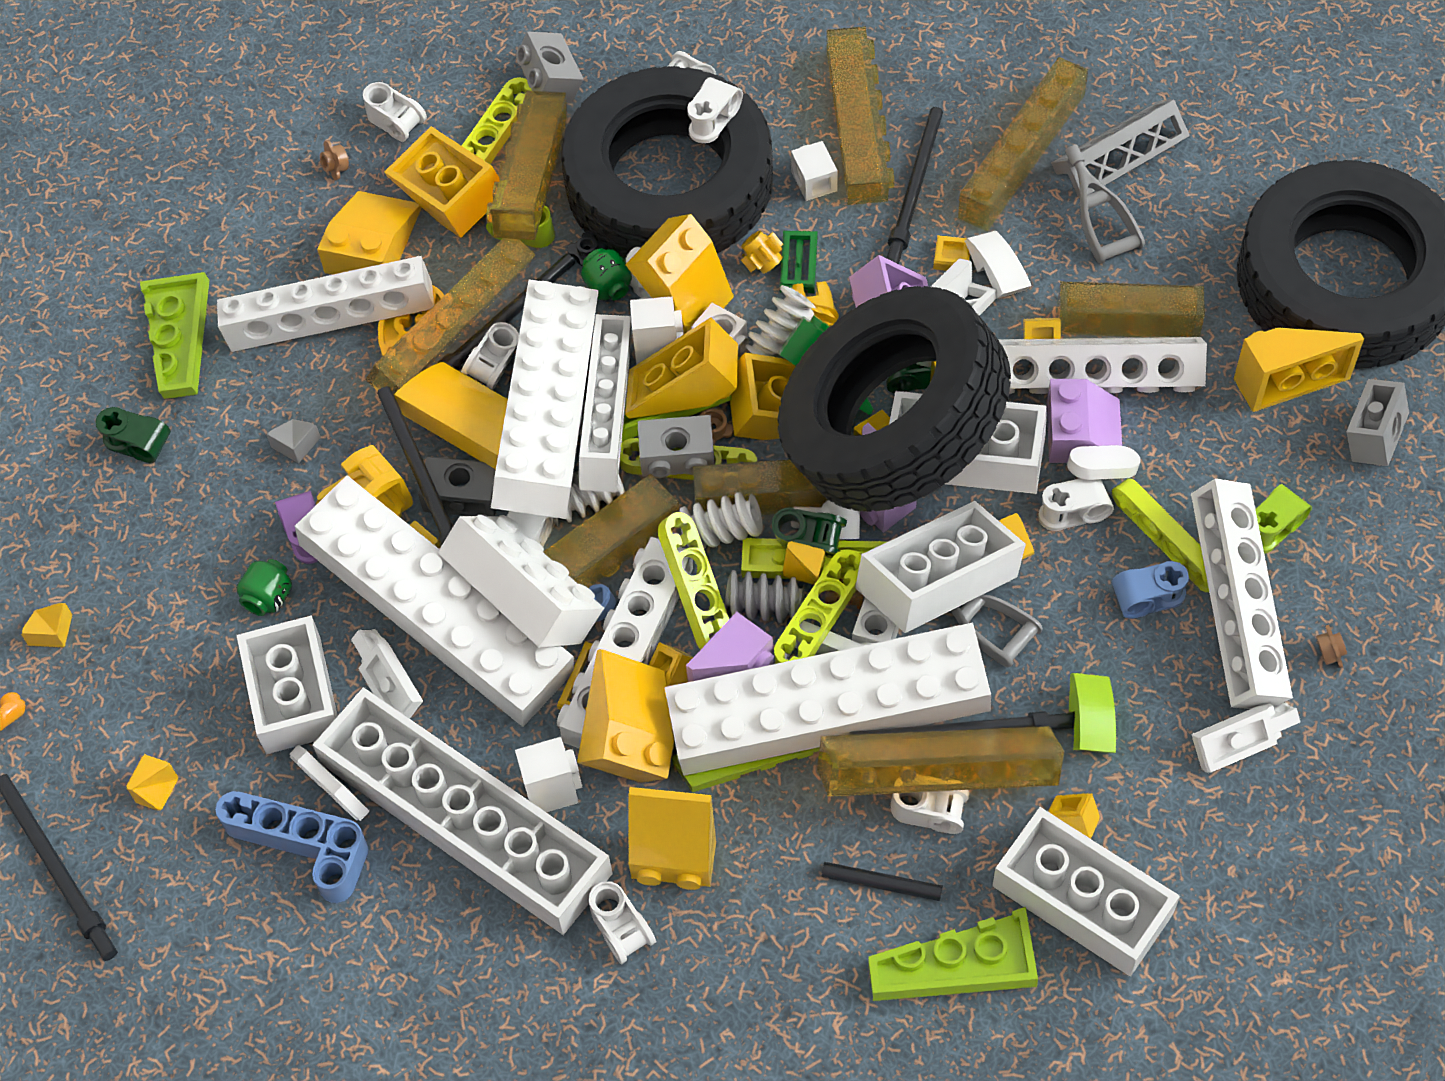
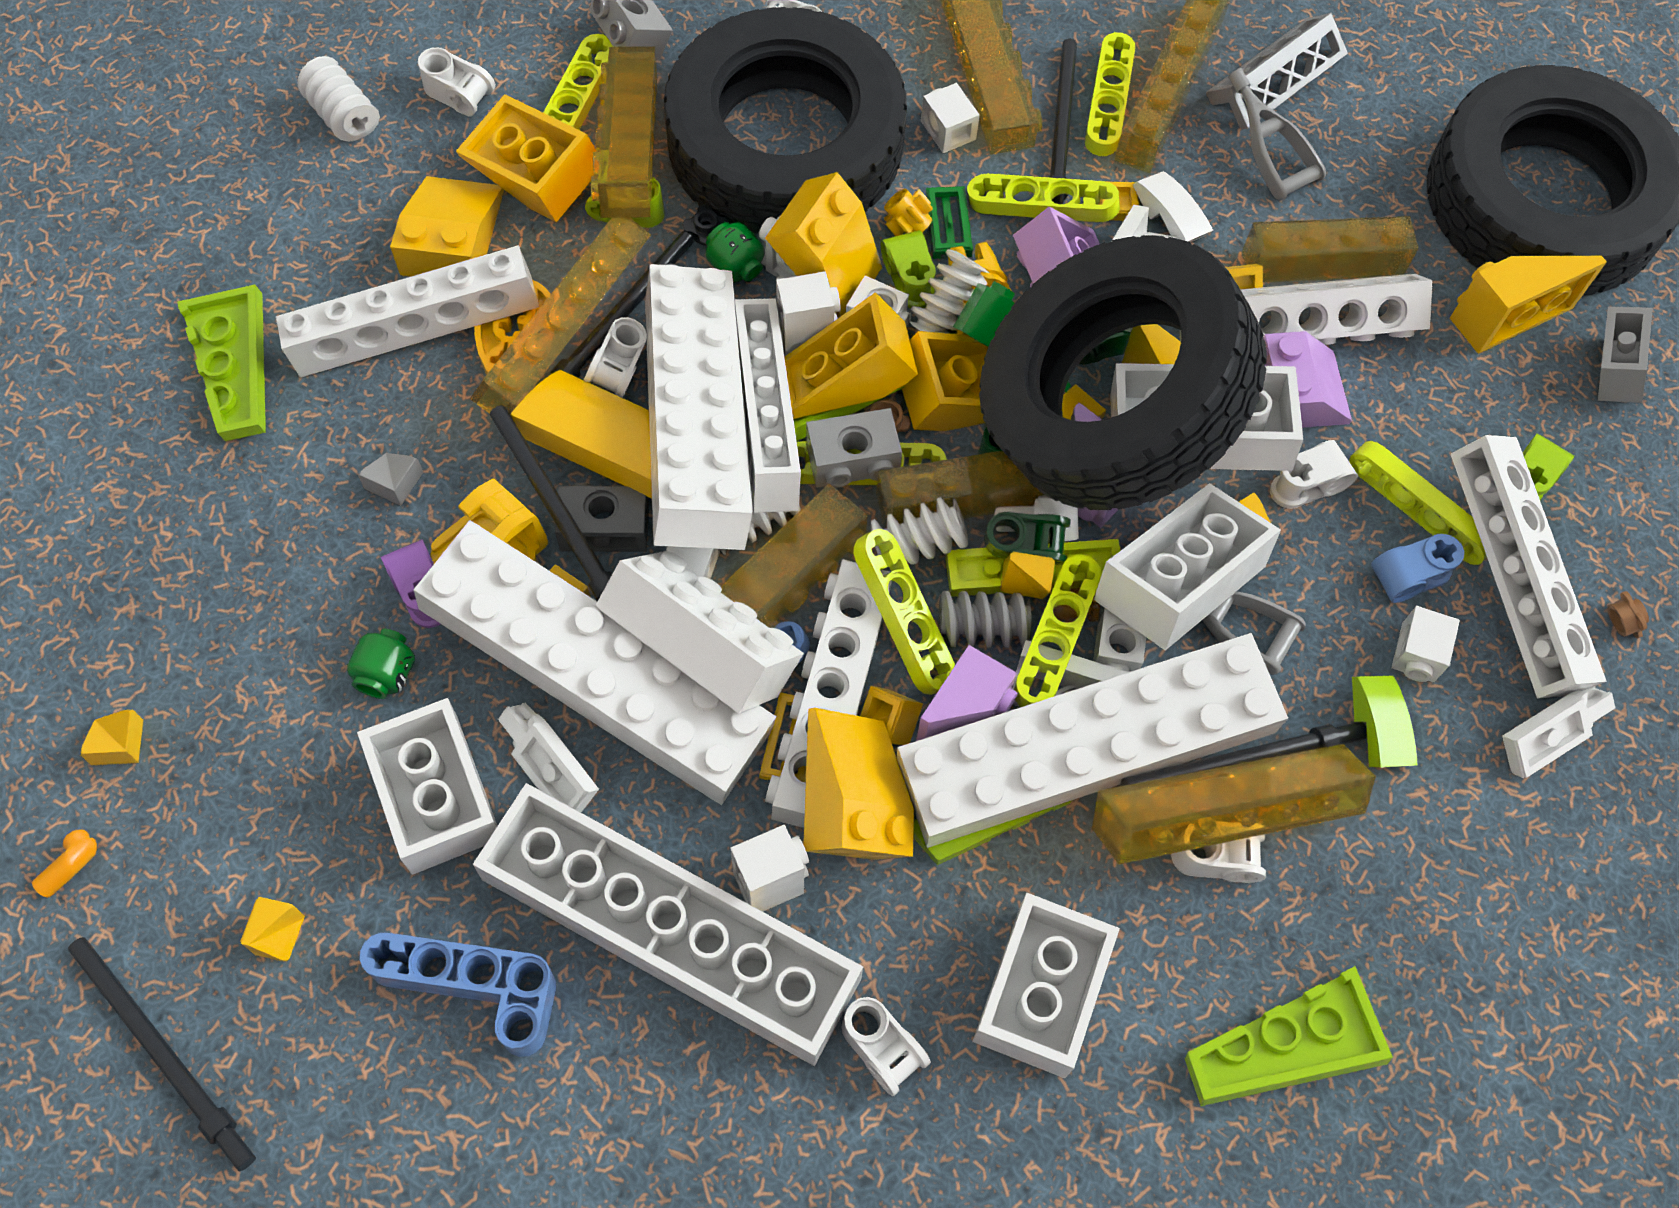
camera: 15 degrees left, 5 degrees up
dark green piece [95,407,171,464] -> none
white tile [289,744,369,821] -> none
medium nougat plate [320,140,349,180] -> none
yellow slope [628,787,716,890] -> none
white piece [687,77,743,144] -> none
black bar [821,862,943,901] -> none
white brick [992,807,1180,977] -> none
yellow slope [1048,793,1100,839] -> none
white tile [1067,445,1140,480] -> none
none -> white piece [298,56,380,142]
none -> lime piece [880,230,936,309]
none -> neon yellow beam [967,173,1120,222]
none -> white brick [972,893,1120,1078]
none -> neon yellow beam [1085,32,1135,156]
none -> white brick [1391,606,1460,682]

